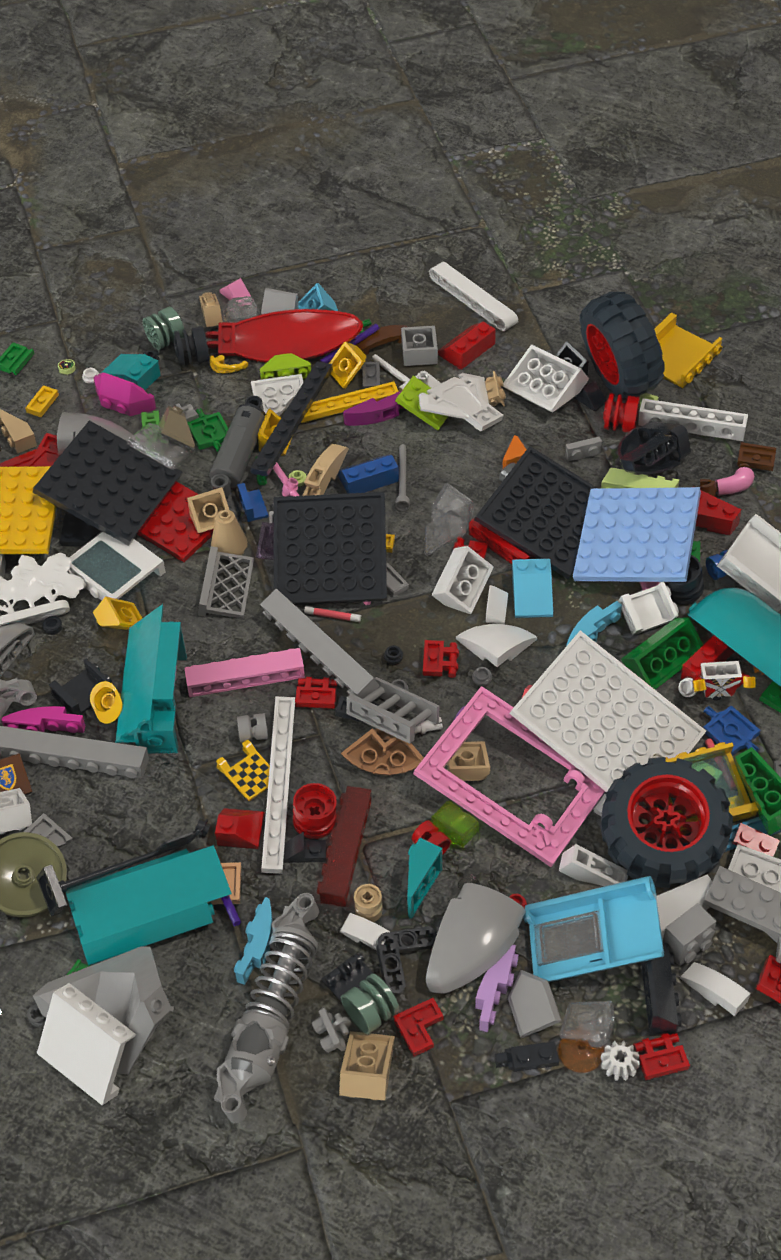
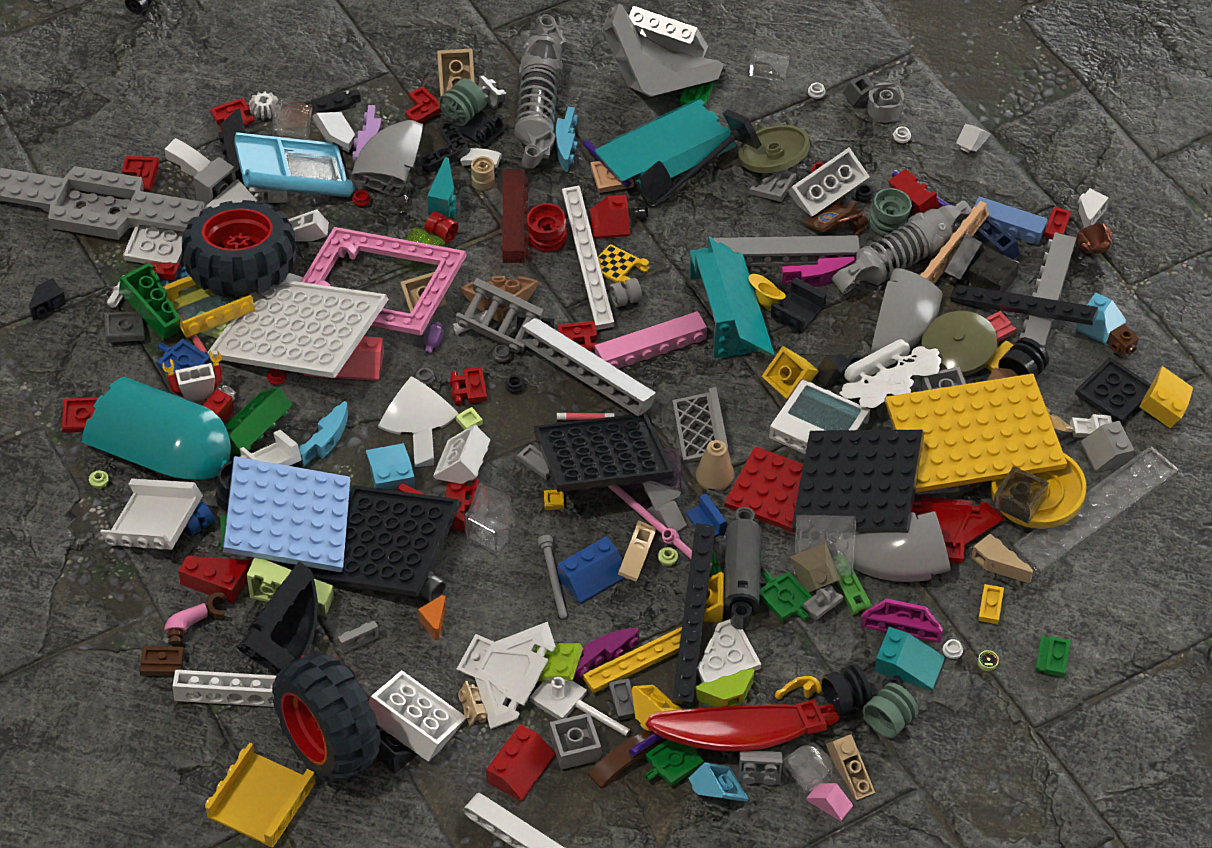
camera: 165 degrees right, 0 degrees up
tan slope [187,487,229,533] -> none
none -> yellowish green plate [456,407,483,430]
none -> black slope [814,354,851,389]

